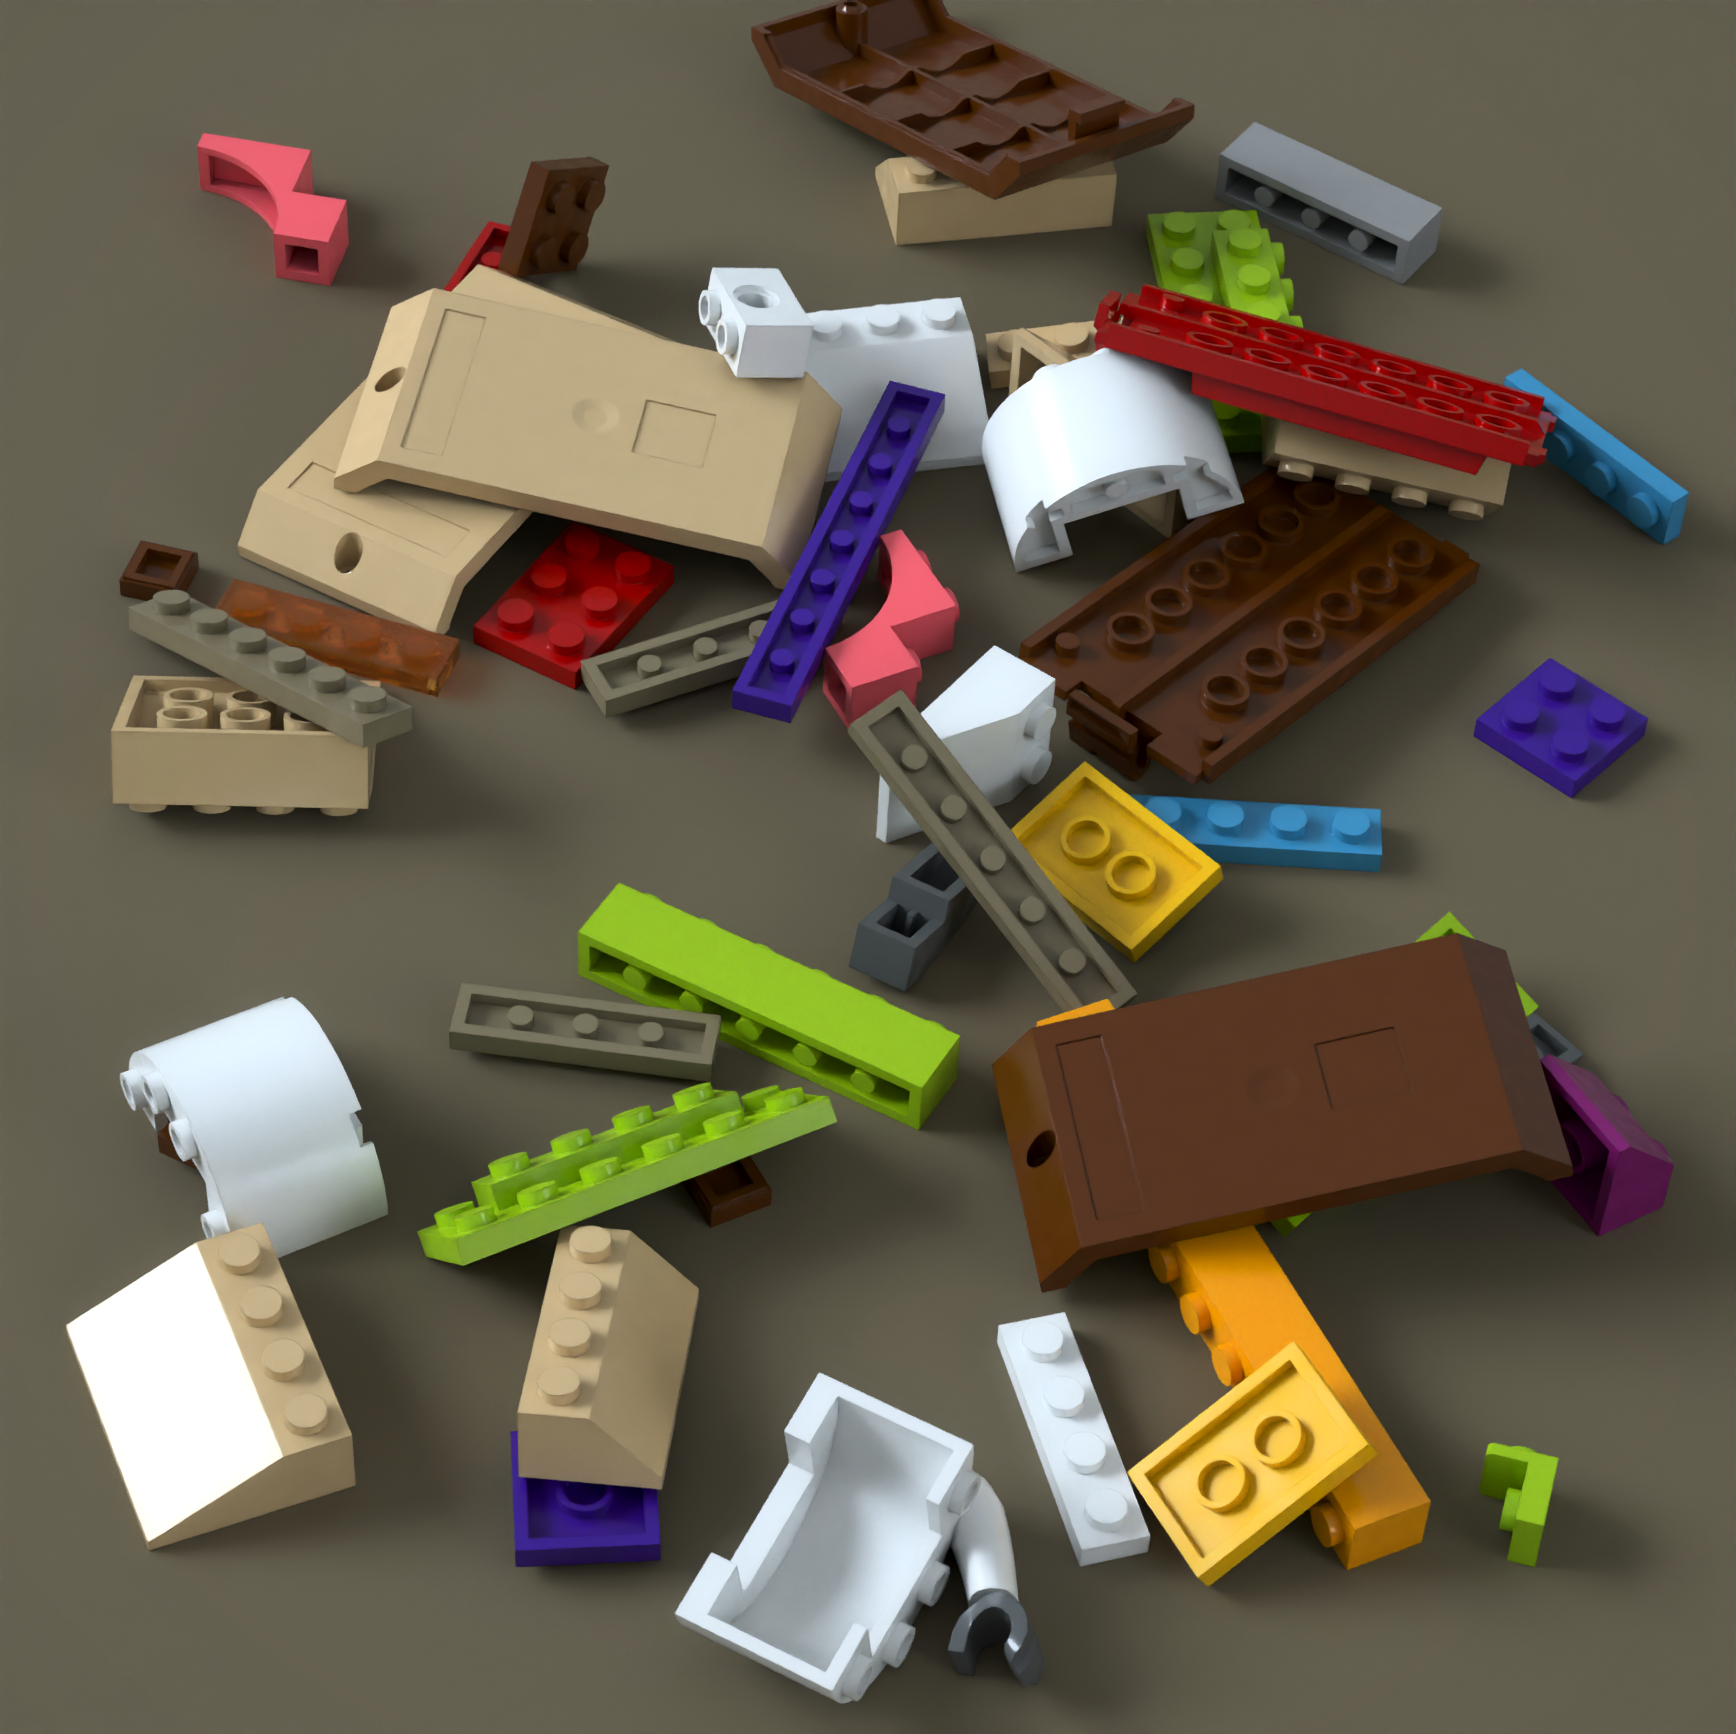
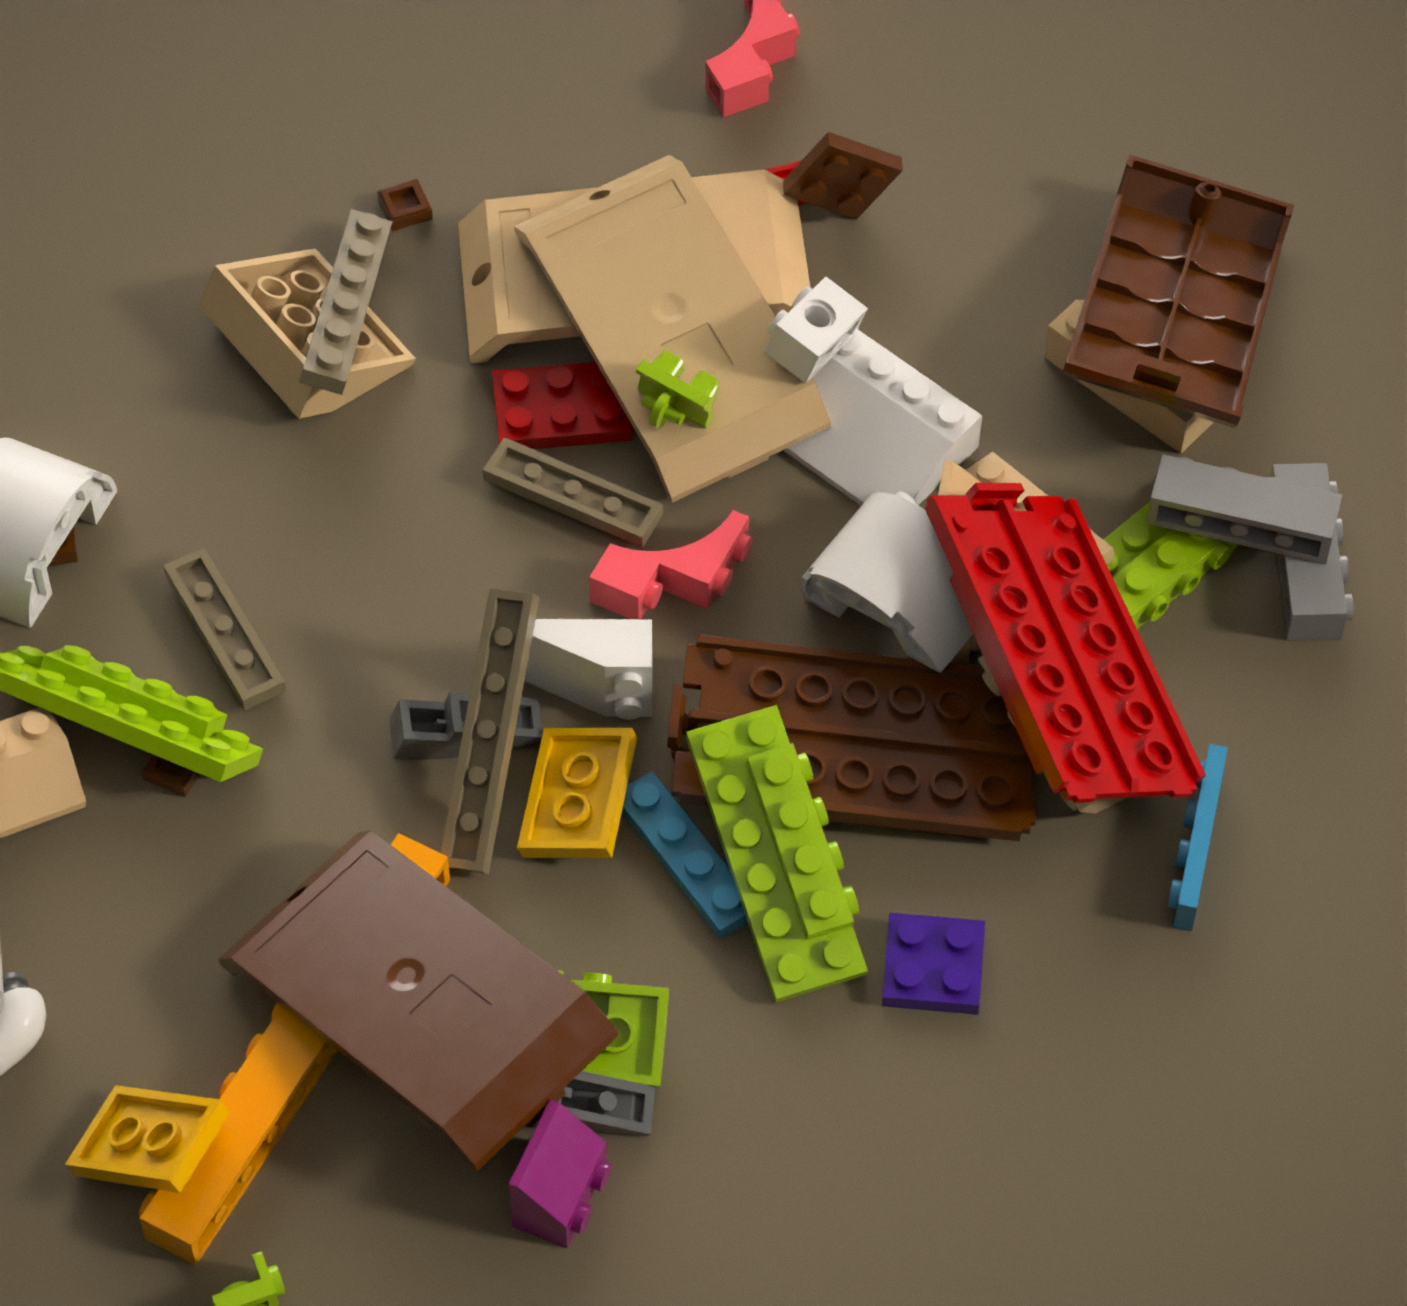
camera: 55 degrees right, 10 degrees up
clear orange plate [215,579,460,697] -> none
lime brick [578,883,961,1131] -> none
dark purple plate [732,381,945,724] -> none
white plate [997,1312,1150,1567] -> none
none -> lime hips [636,350,719,429]
none -> lime plate [686,705,868,1003]
none -> light grey brick [1147,454,1342,564]

